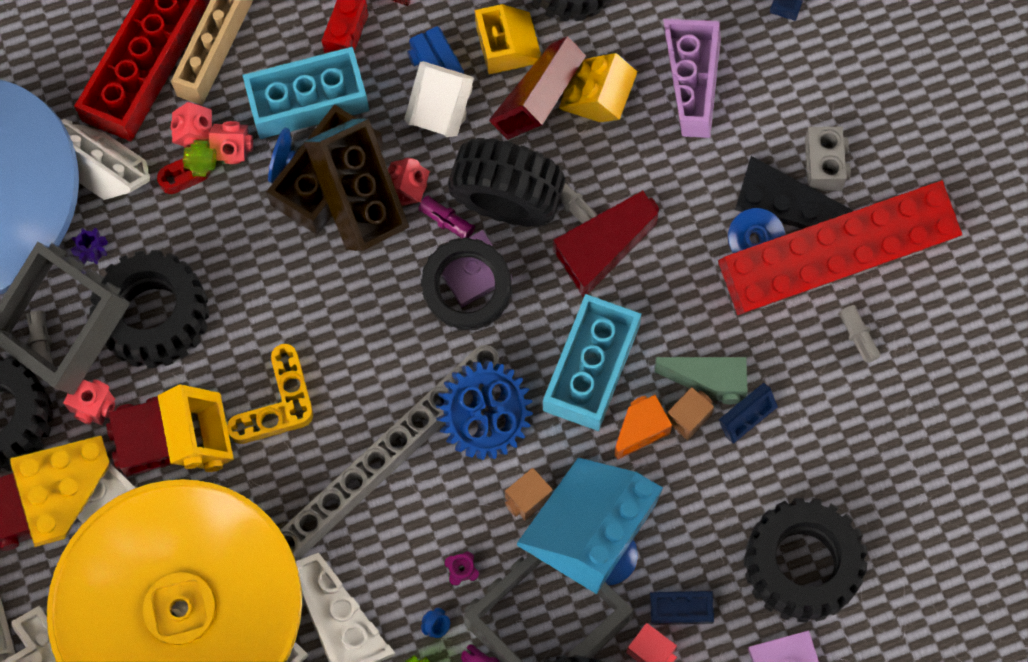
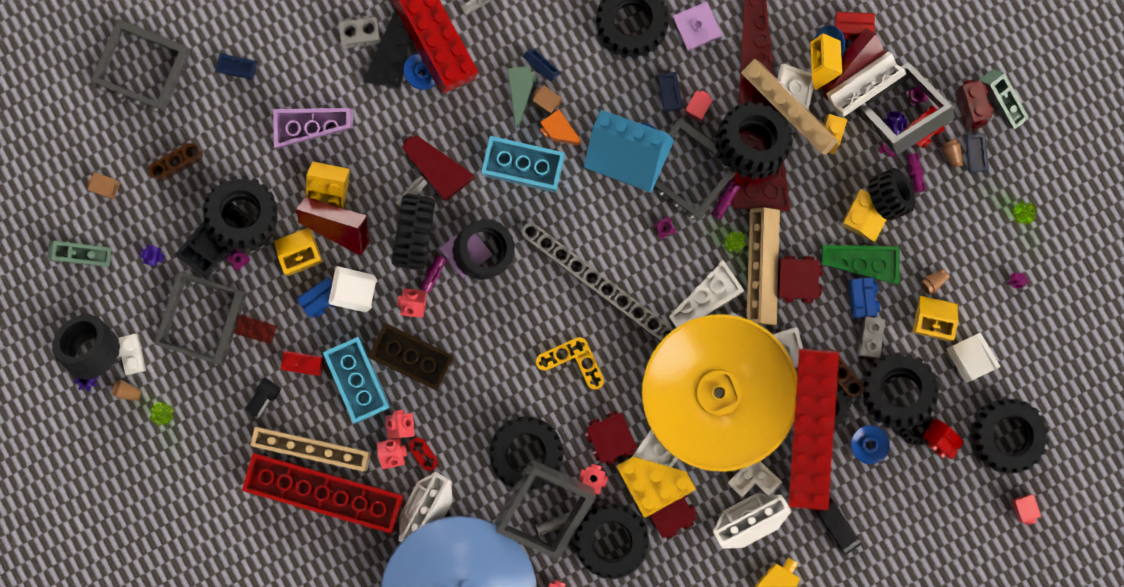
camera: 95 degrees left, 15 degrees up
dark purple gear [71,228,108,264] -> none
yellow window [158,384,234,472] -> none
clear neon green gear [183,140,216,177] -> none
blue dish [268,127,297,183] -> none
dark brown brick [304,119,409,251] -> none
blue plate [421,608,450,638] -> none
blue gear [436,361,533,460] -> none
medium nougat brick [505,468,553,521] -> none

